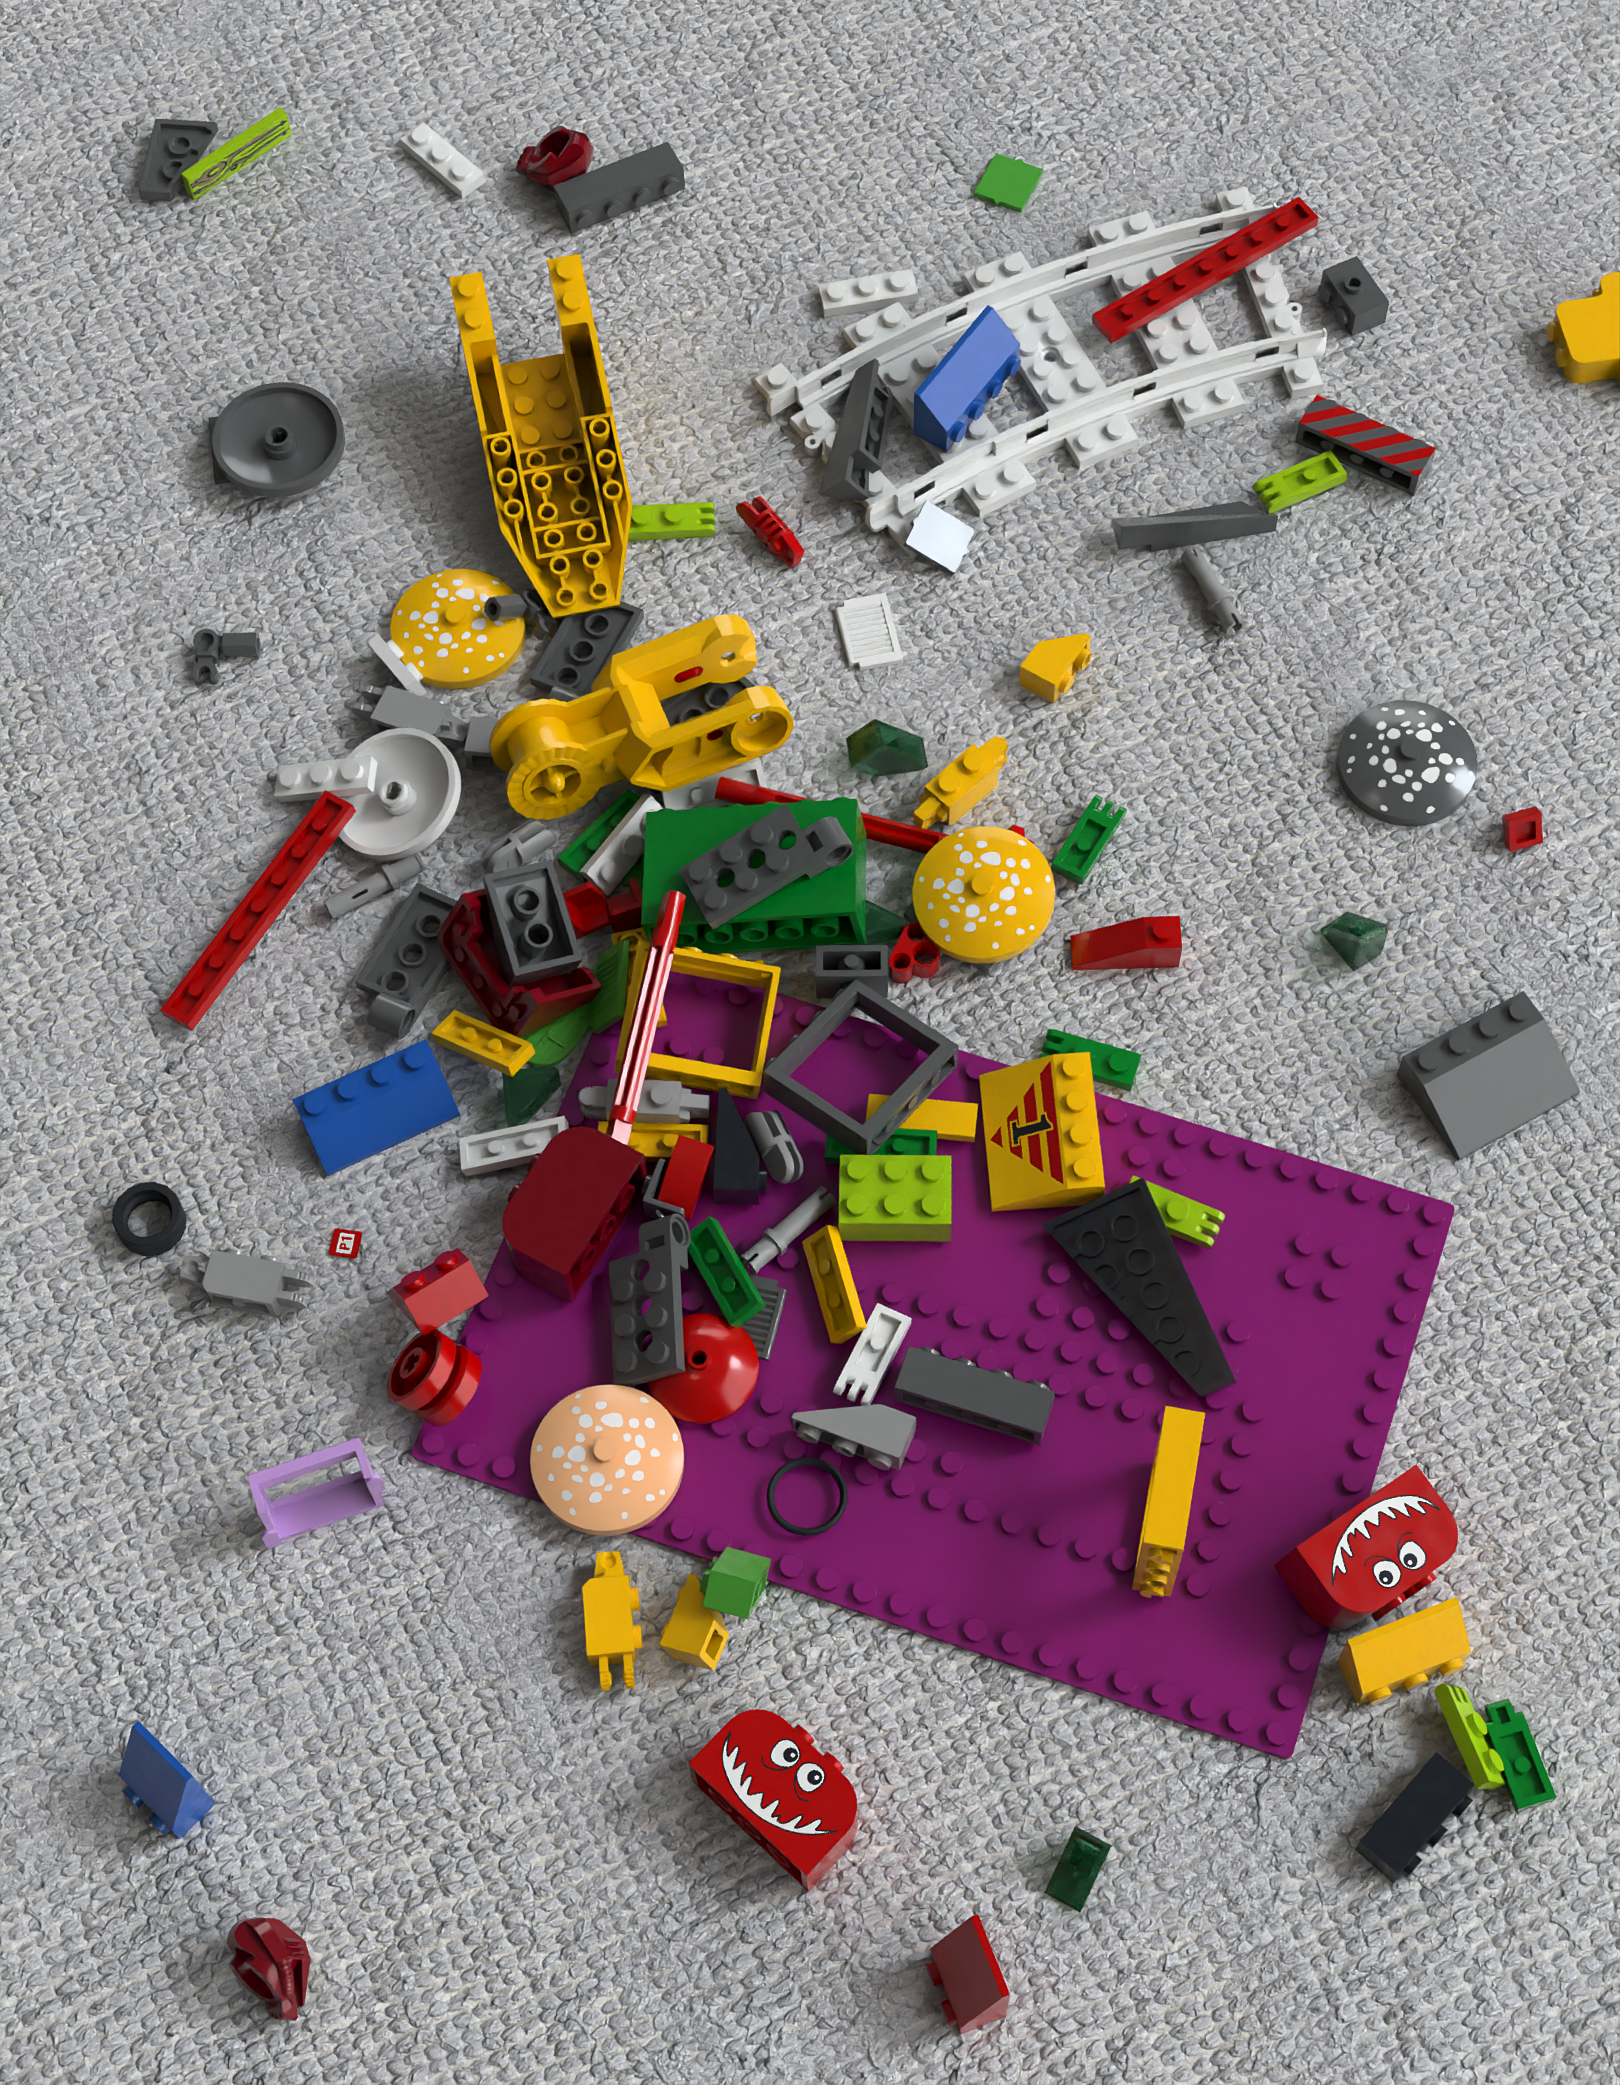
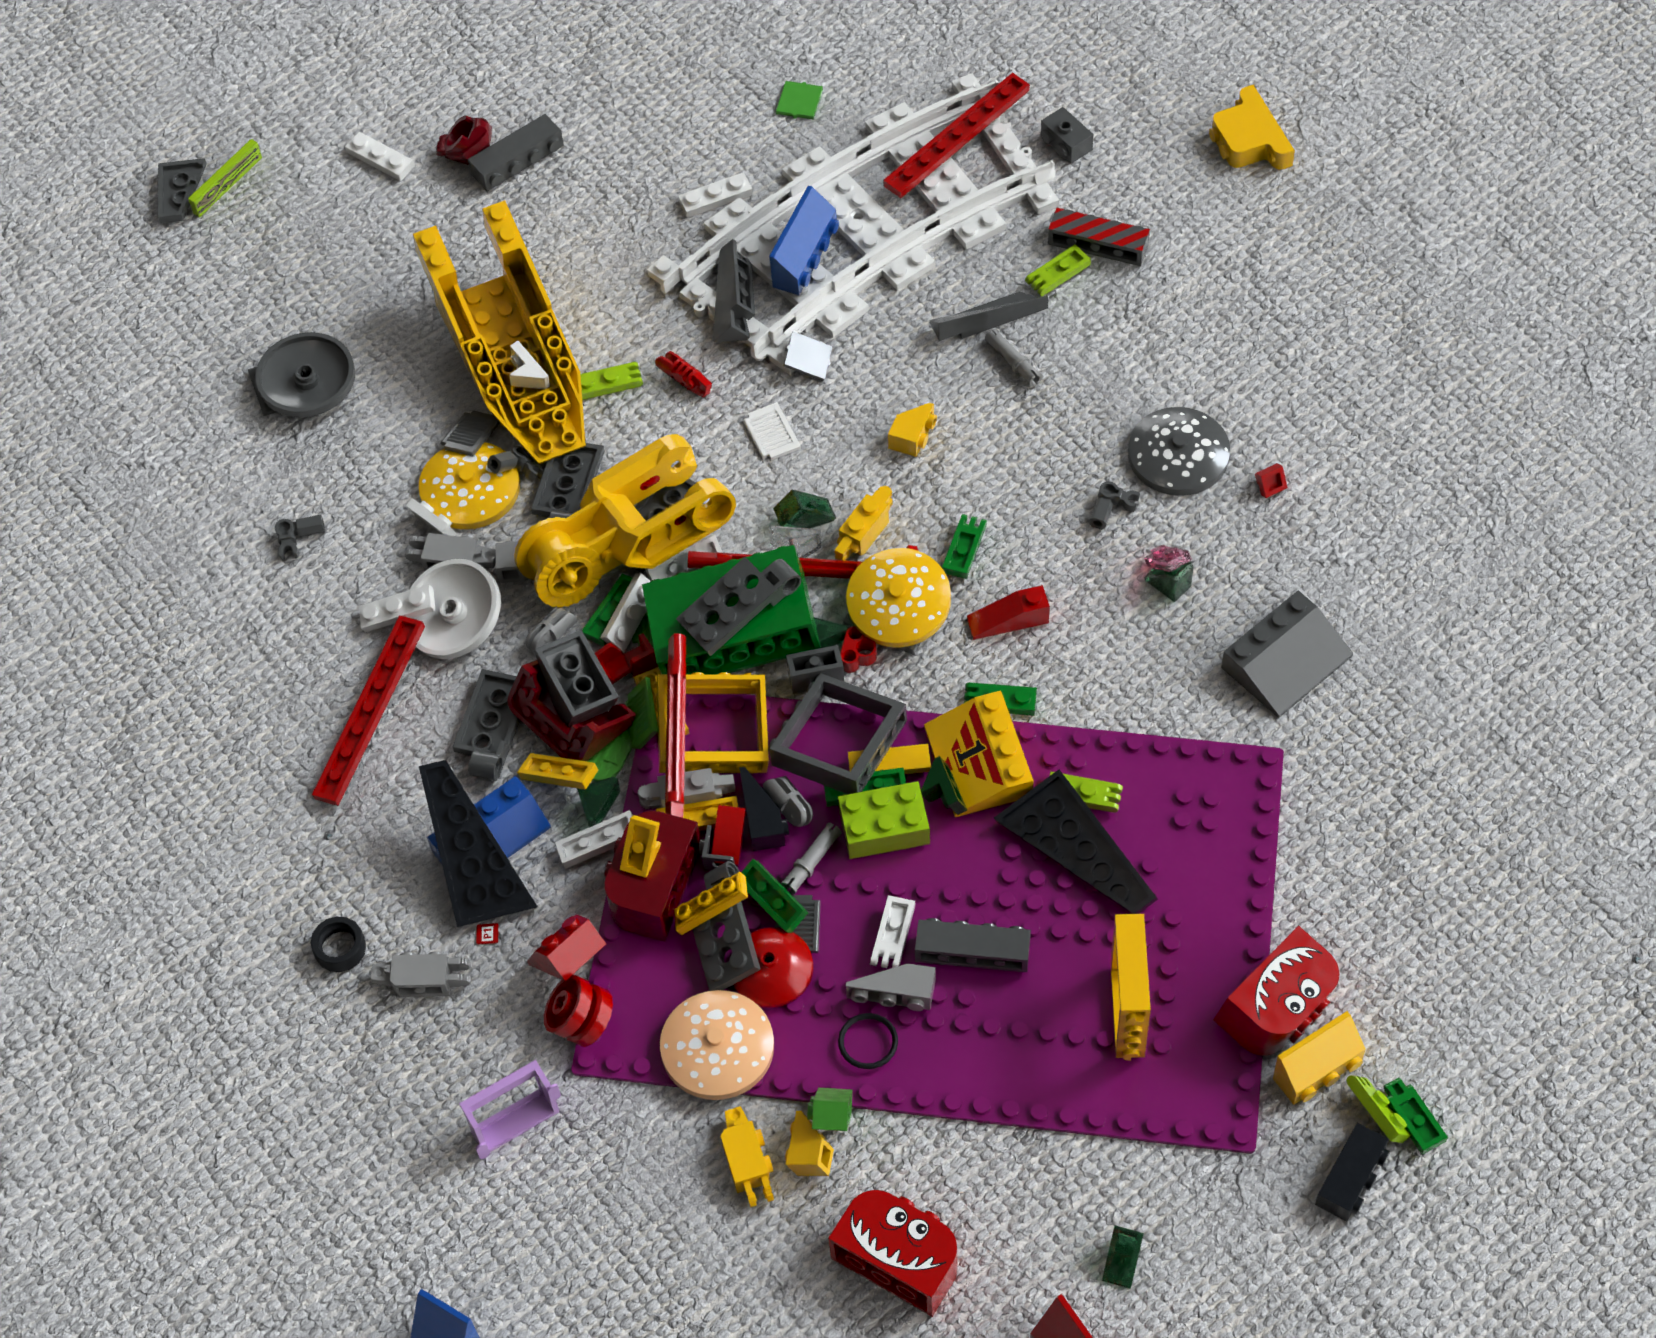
camera: 10 degrees left, 5 degrees down
light grey pin [323,853,426,919] -> none
yellow plate [802,1225,867,1344] -> none
none -> black wing [419,760,538,927]
none -> dark grey window [440,410,500,456]
none -> white slope [509,341,550,389]
none -> yellow slope [620,815,661,878]
none -> yellow tile [674,872,748,935]
none -> clear slope [769,526,822,558]
none -> dark green slope [921,756,967,815]
none -> dark grey bar [1089,481,1140,530]
none -> clear pink plate [1144,545,1192,572]

